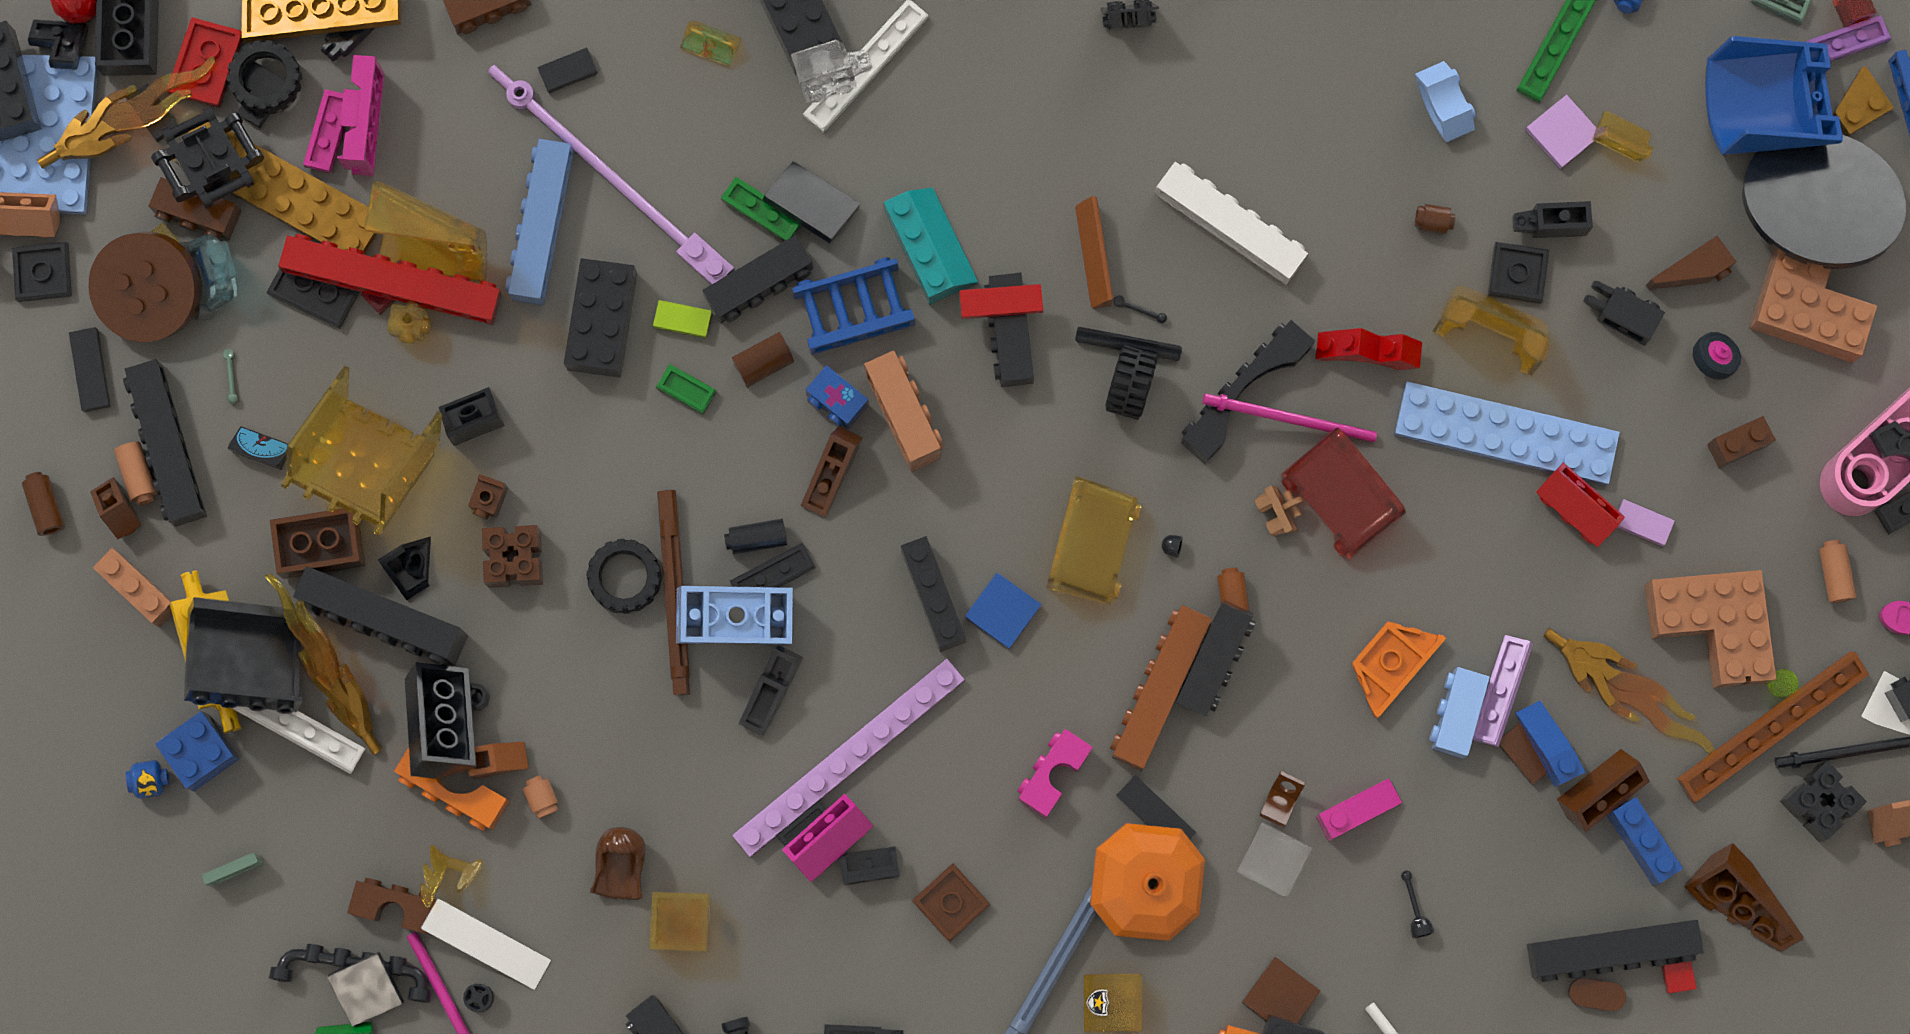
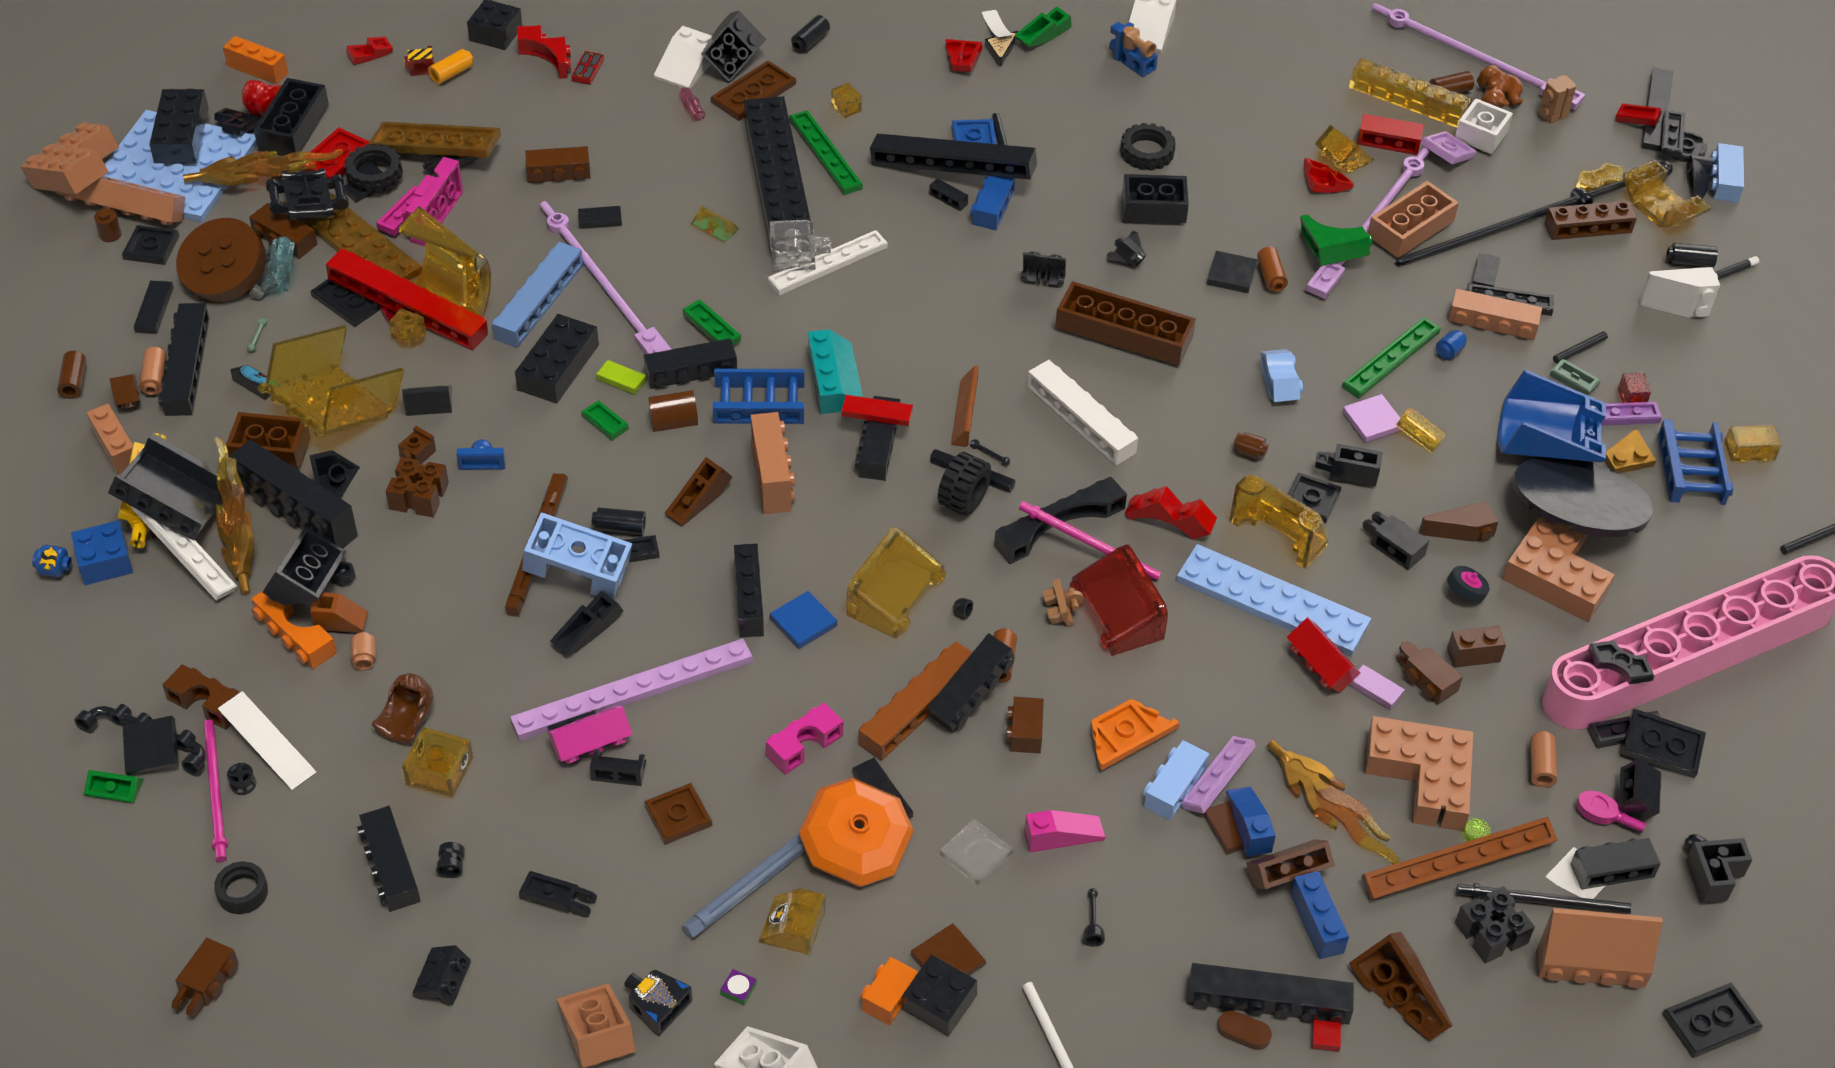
camera: 15 degrees right, 30 degrees down
sand green tile [202,853,263,887] -> none
clear yellow piece [420,845,482,908] -> none
black tyre [586,539,662,614] -> none
tile [763,161,860,244] -> none
blue brick [806,365,869,429] -> none
reddish brown bracket [1259,771,1306,828] -> none
none -> blue tile [456,439,506,470]
none -> reddish brown brick [1006,696,1044,754]
none -> reddish brown brick [1055,281,1196,366]
none -> reddish brown hinge [1396,641,1463,705]

